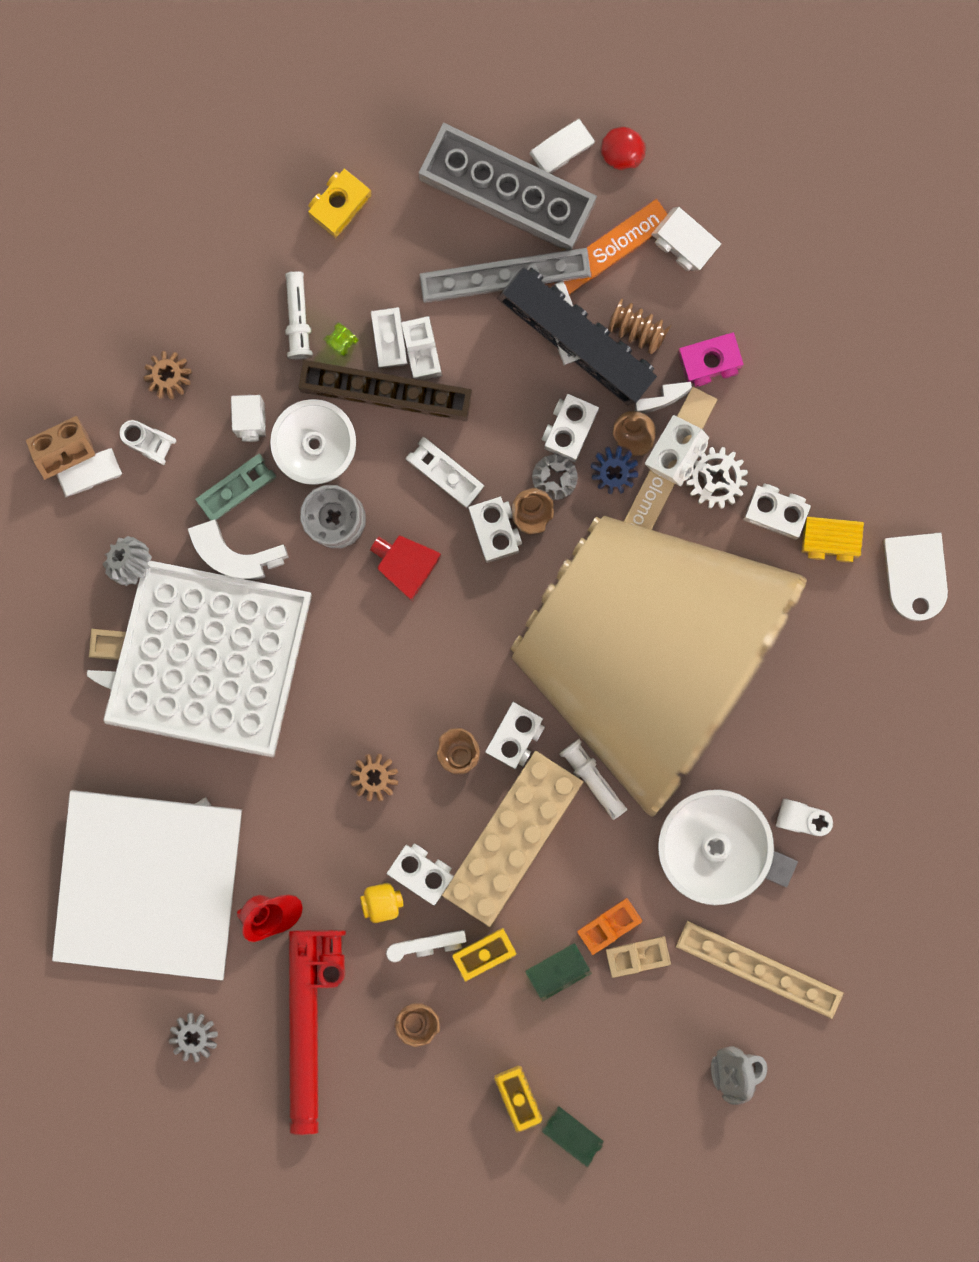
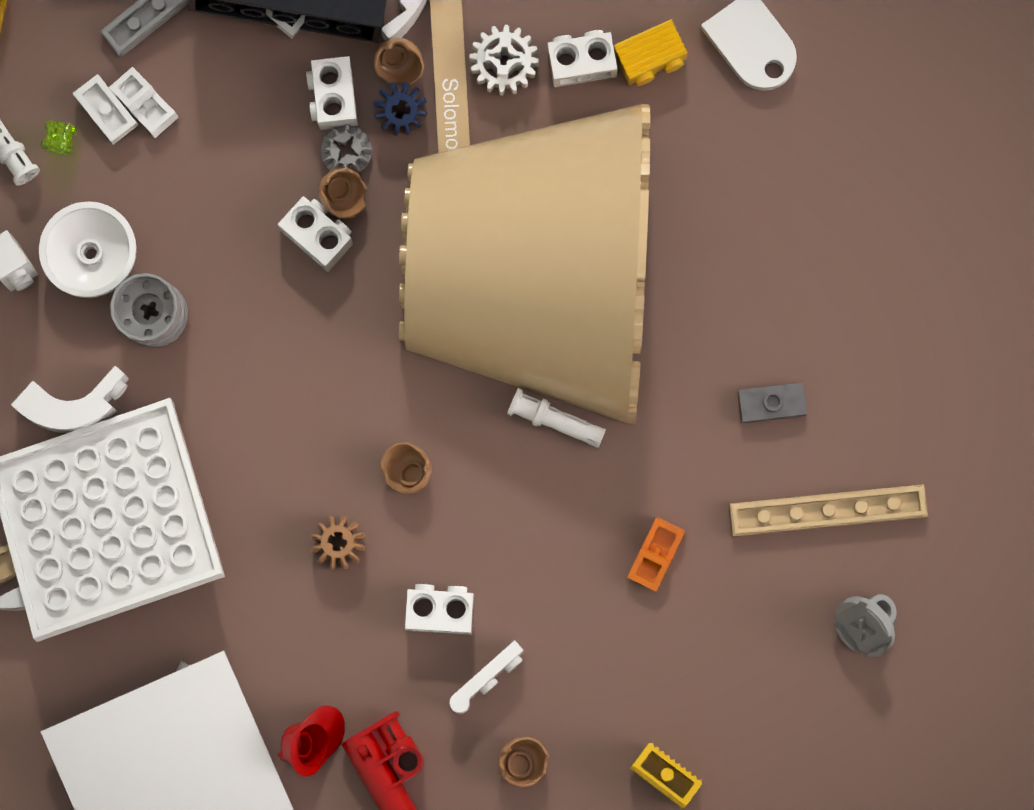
camera: 30 degrees left, 5 degrees down
sand green plate [195,454,277,521] -> none
dark brown brick [298,360,472,422] -> none
yellow head [360,883,403,923] -> none
red torso [370,535,441,601] -> none
white plate [405,437,485,508] -> none
tan brick [442,750,583,927] -> none
yellow brick [452,928,517,981] -> none
white brick [485,702,545,769] -> none
clear green hinge [525,943,592,1002] -> none
clear green hinge [541,1106,604,1168] -> none
tan slope [606,936,671,978] -> none
white brick [645,415,709,486] -> none
white dish [659,790,774,905] -> none
white piece [776,799,833,836] -> none

